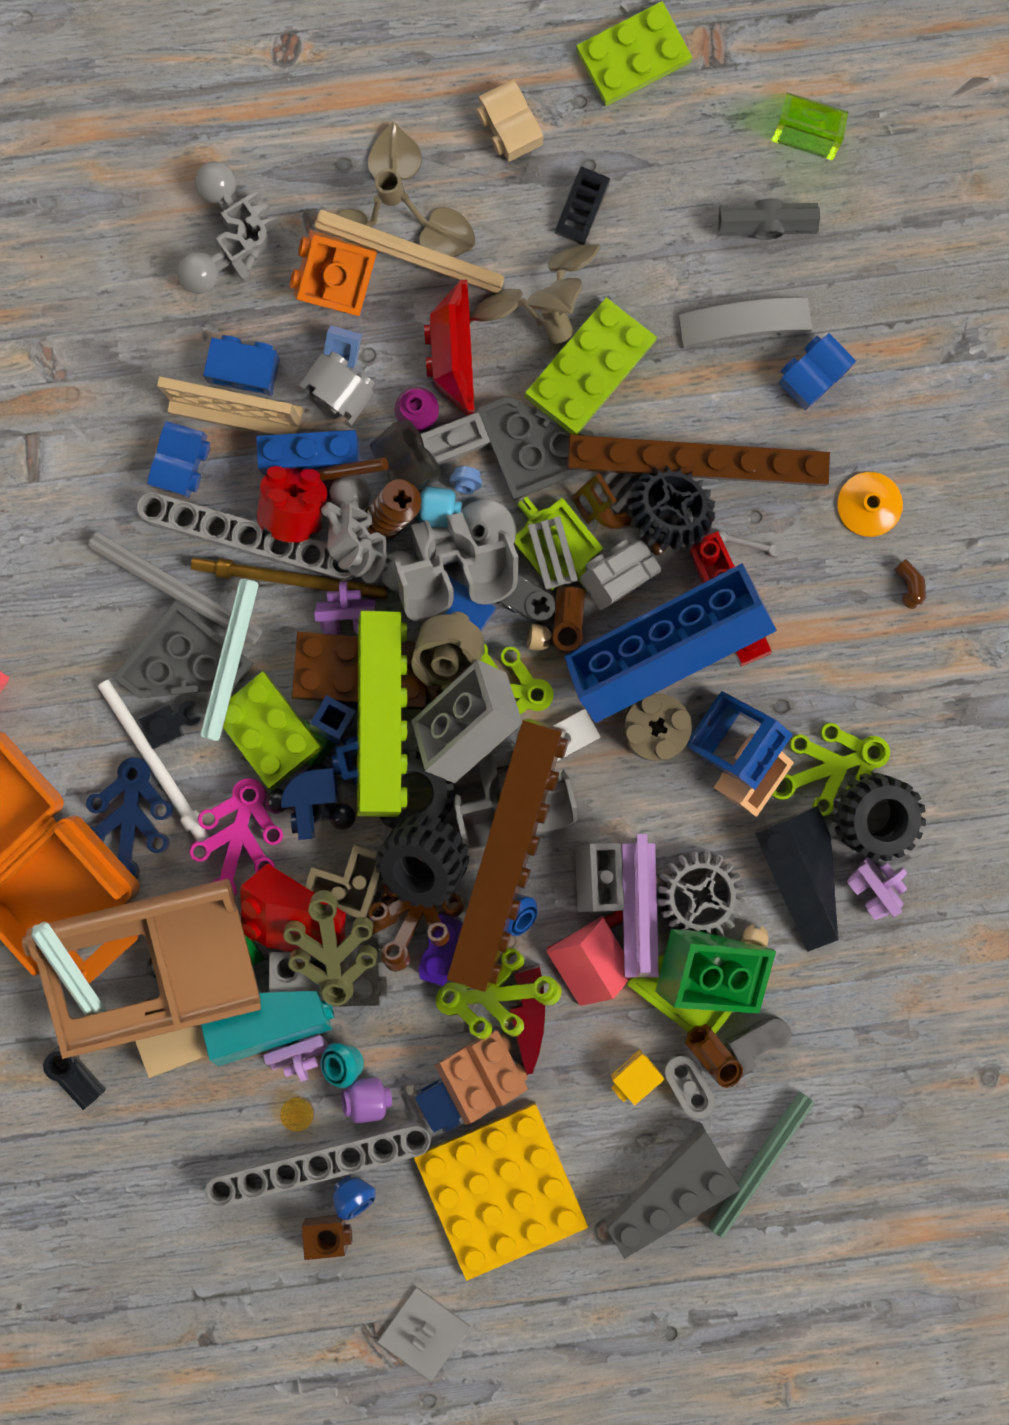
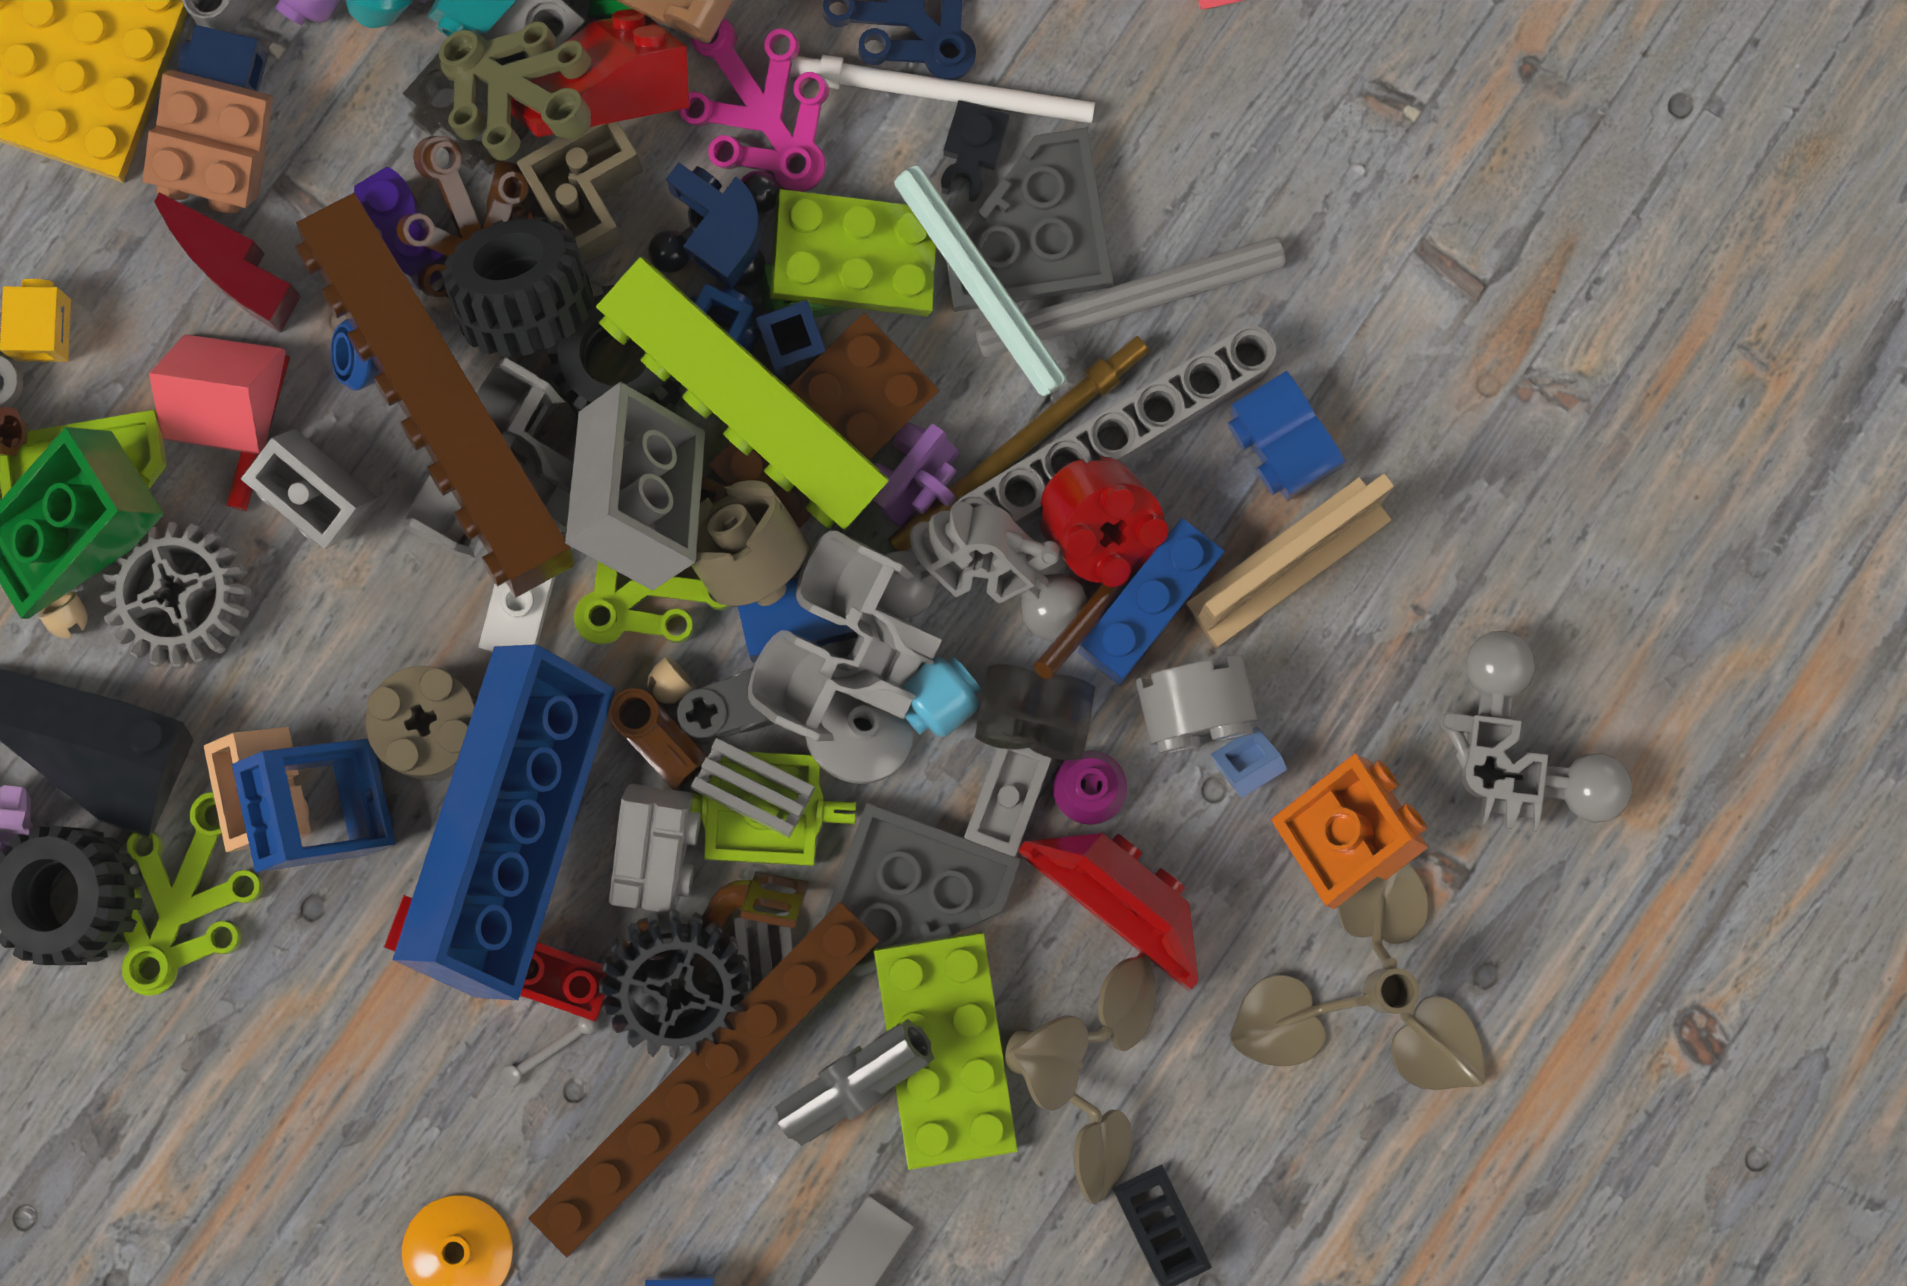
camera: 135 degrees right, 5 degrees down
blue brick [203,335,280,396] -> none
tan axle [315,210,504,294] -> none
reddish brown piece [365,479,421,540] -> none
lime plant [435,948,562,1039] -> none
medium blue plate [449,466,482,494] -> none
tan brick [476,79,543,162] -> none
lavender fence [622,834,659,978] -> none
reddish brown arm [894,559,926,609] -> none
none -> dark grey piece [775,1019,935,1146]

